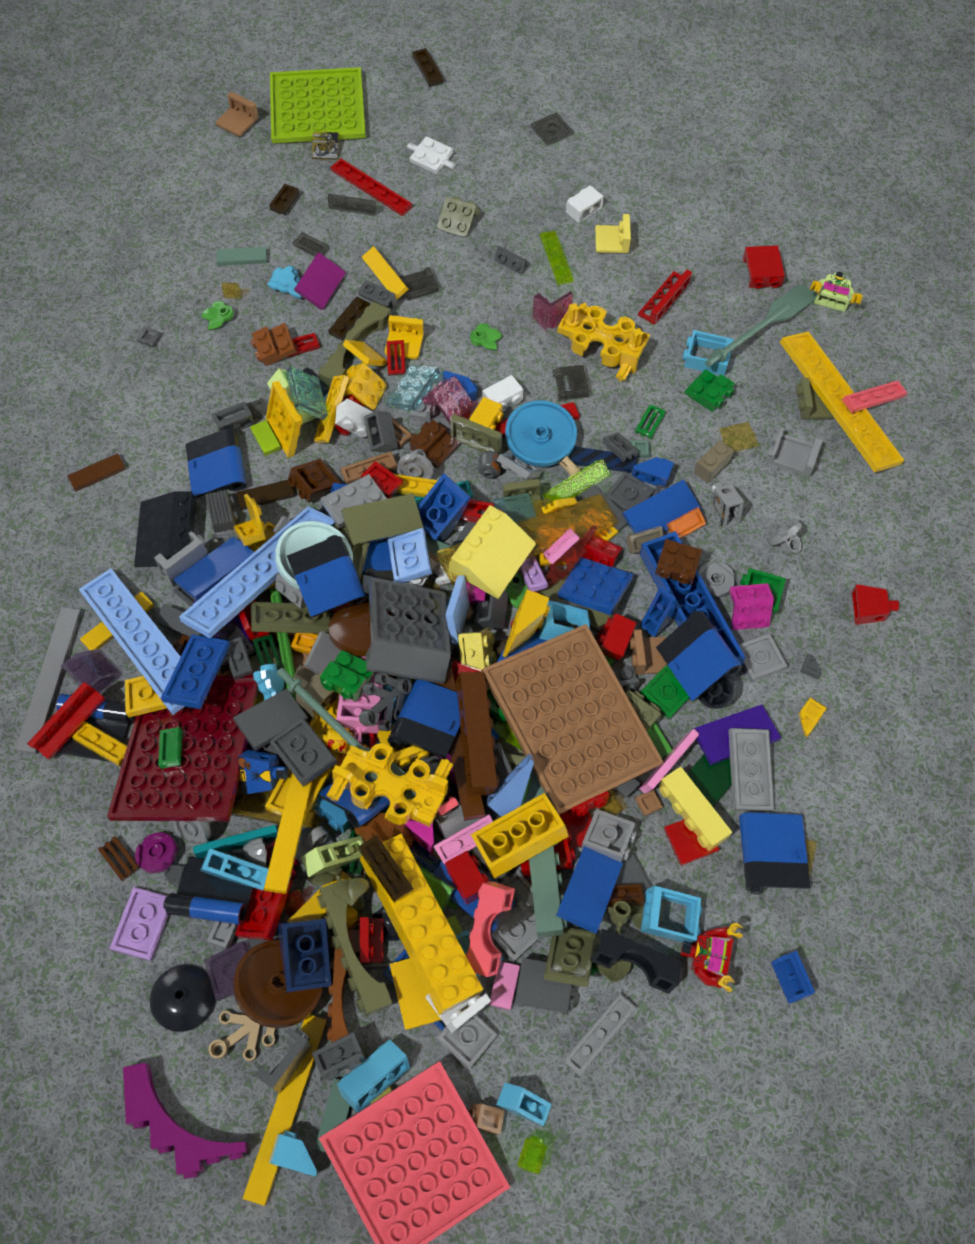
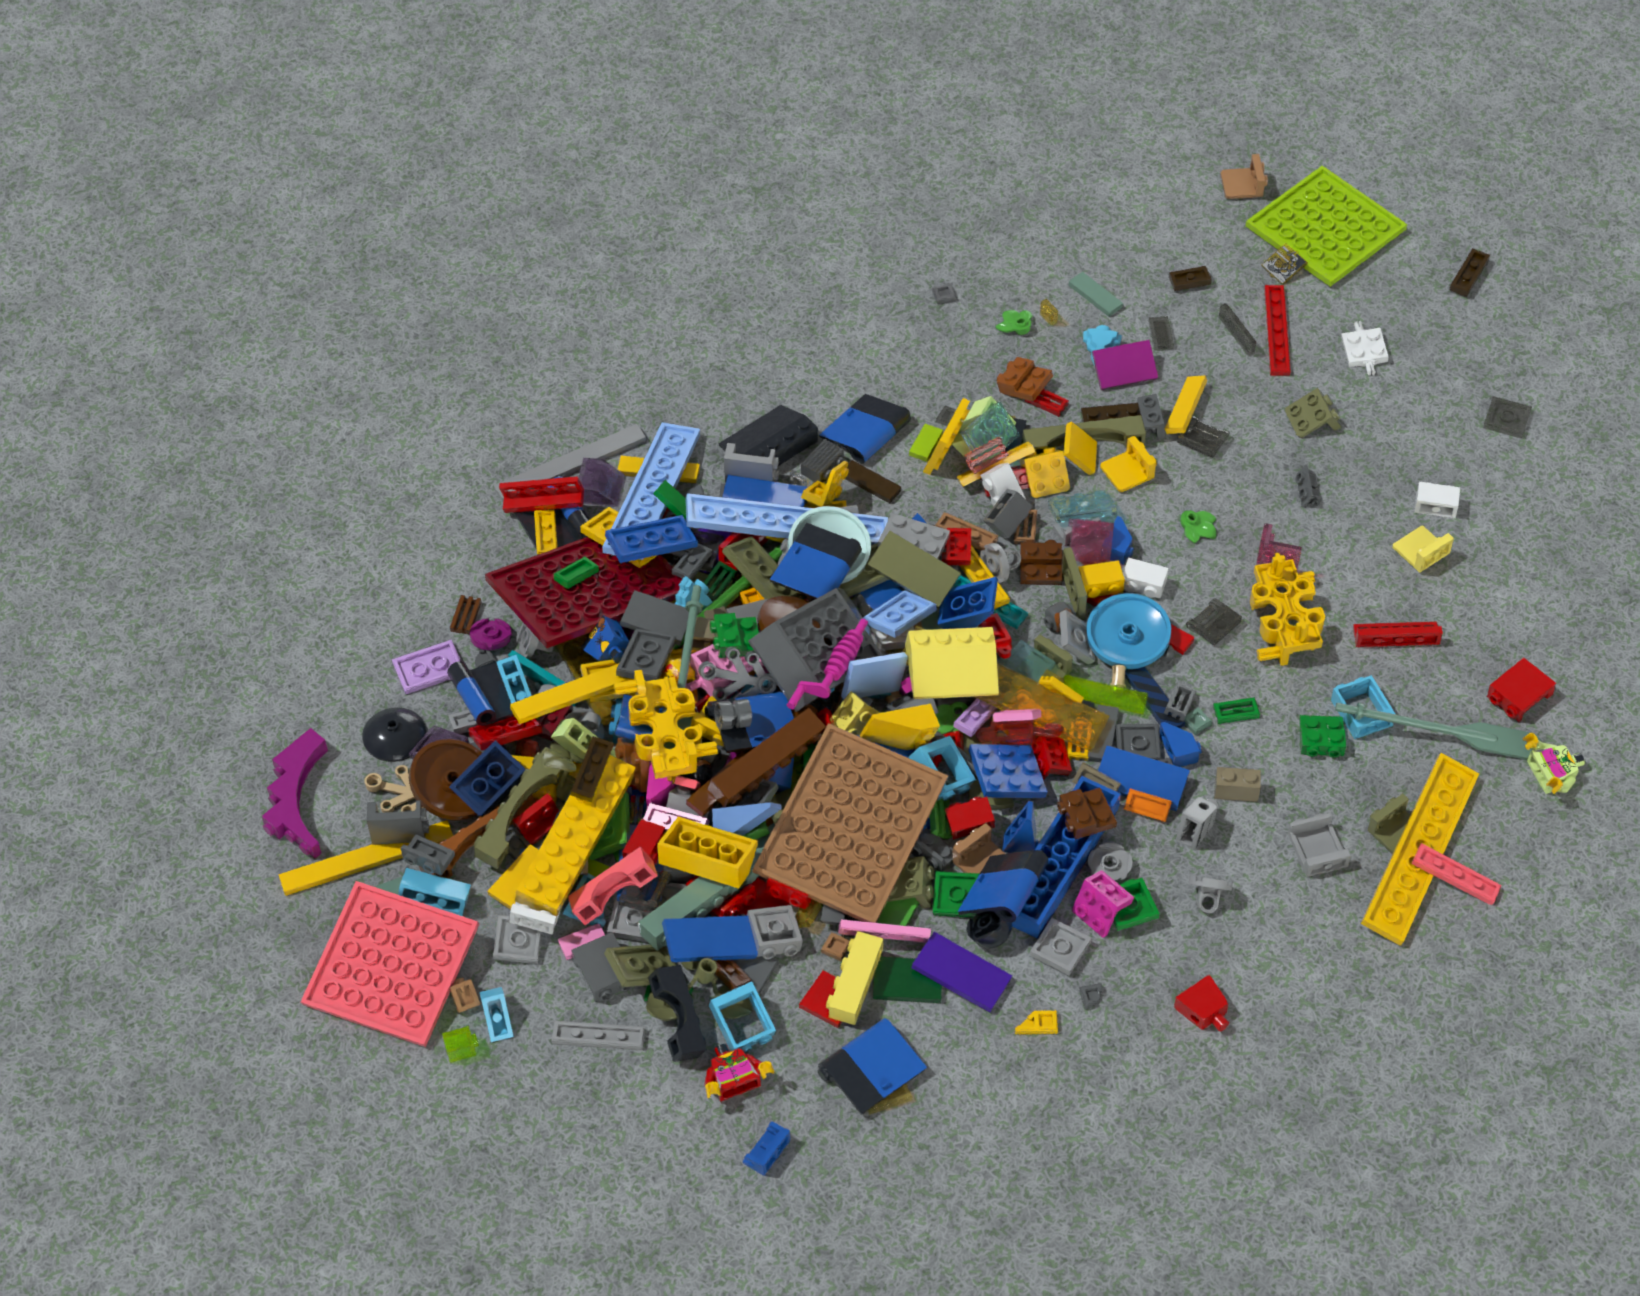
camera: 55 degrees right, 10 degrees down
reddish brown tile [67,453,126,492] -> none
dark grey tile [211,402,255,431] -> none
medium azure slope [269,1131,317,1176] -> none
reddish brown plate [288,458,341,503] -> none
red tile [386,340,406,376] -> none
clear neon green tile [539,230,573,286] -> none
clear yellow piece [719,422,759,452] -> none
light grey tile [728,728,774,811] -> none
none -> green tile [653,480,686,519]
none -> dark grey wheel [714,699,752,730]
none -> dark pink piece [787,619,868,709]
none -> clear red tile [964,437,1009,474]

